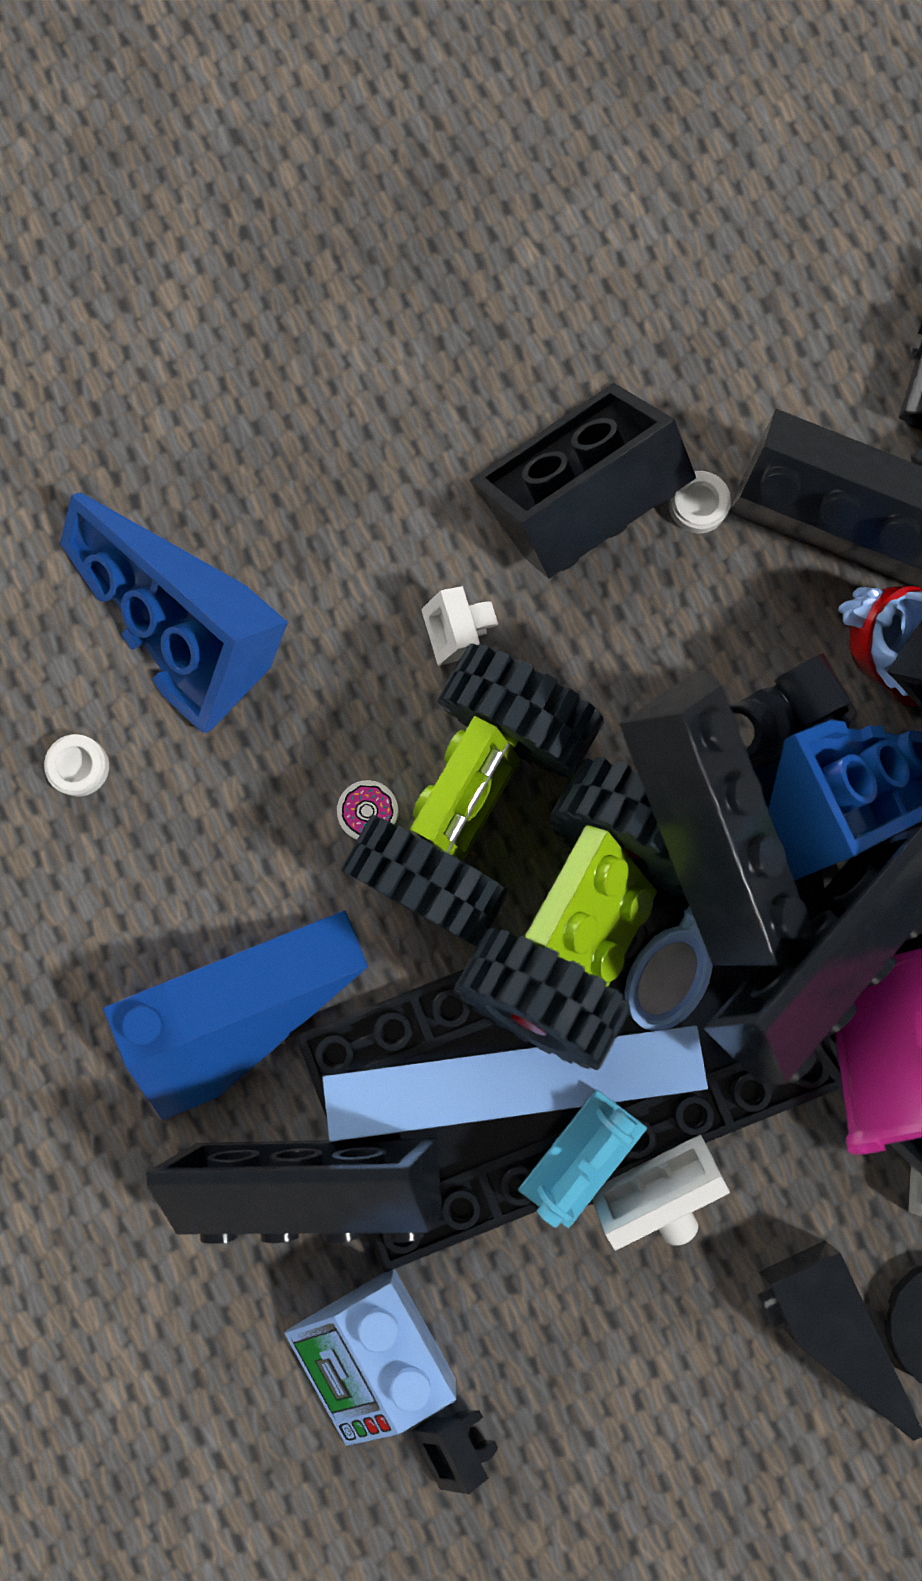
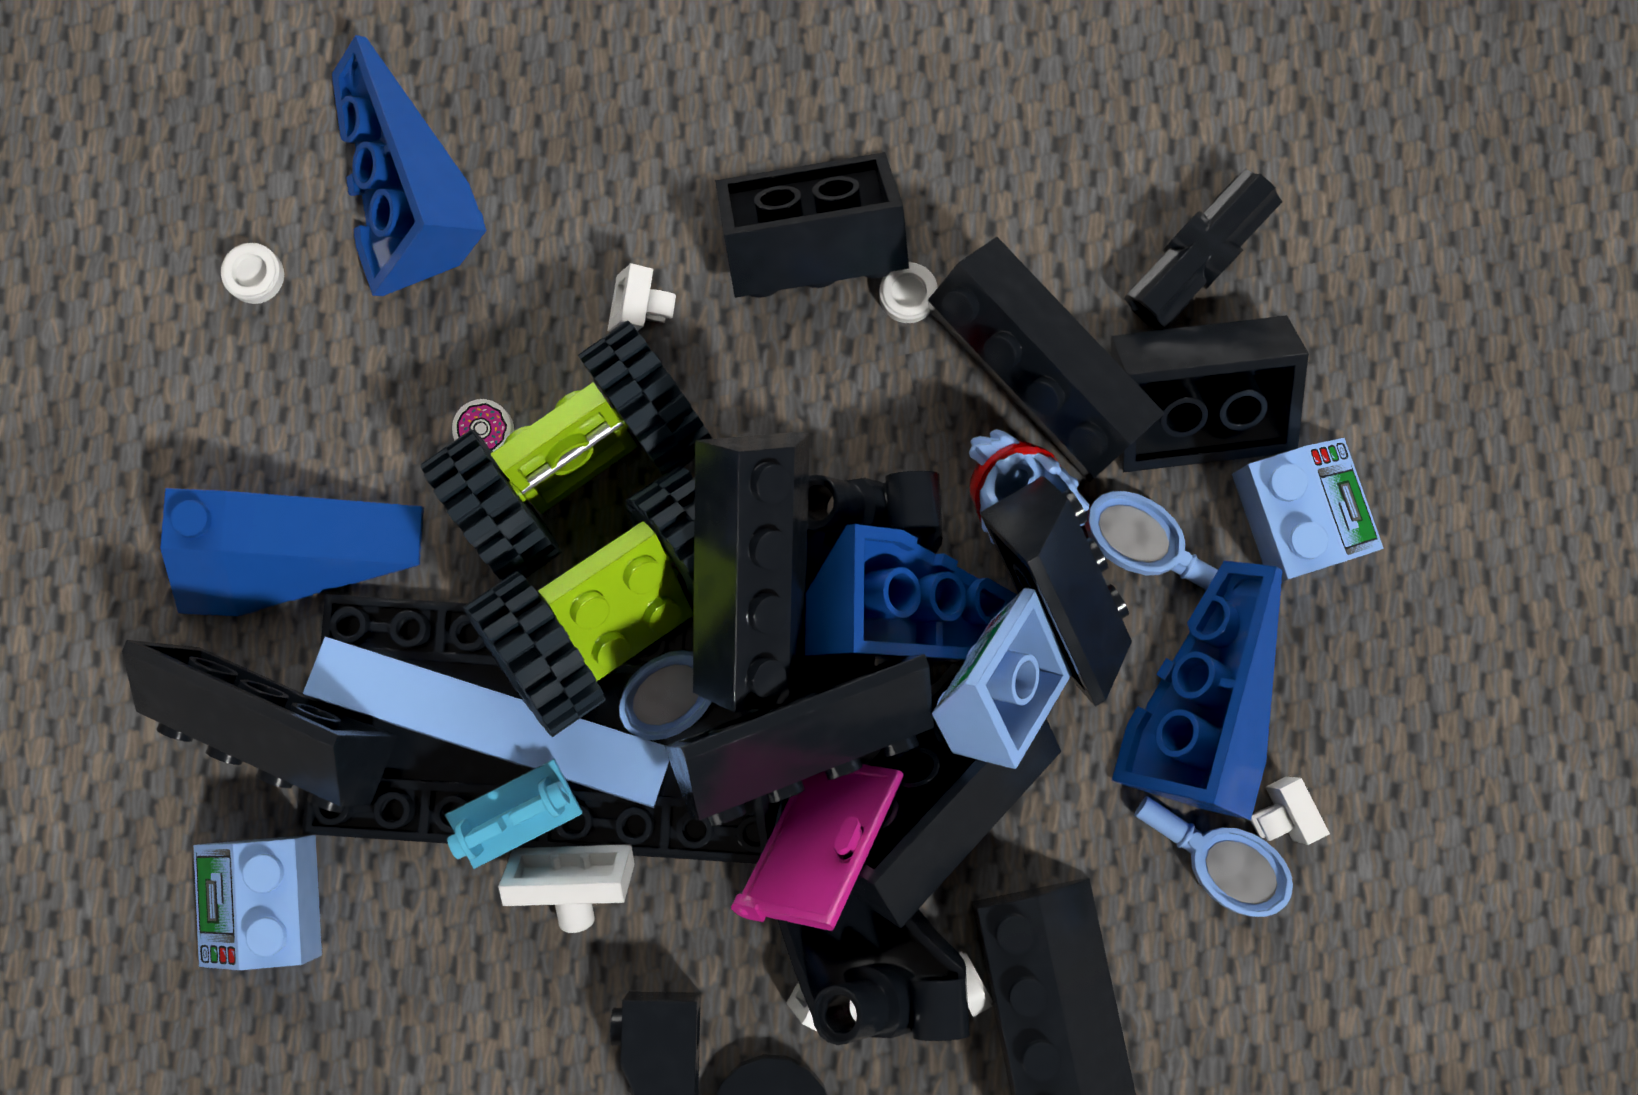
camera: 30 degrees right, 0 degrees up
black tile [411,1410,498,1494] -> none

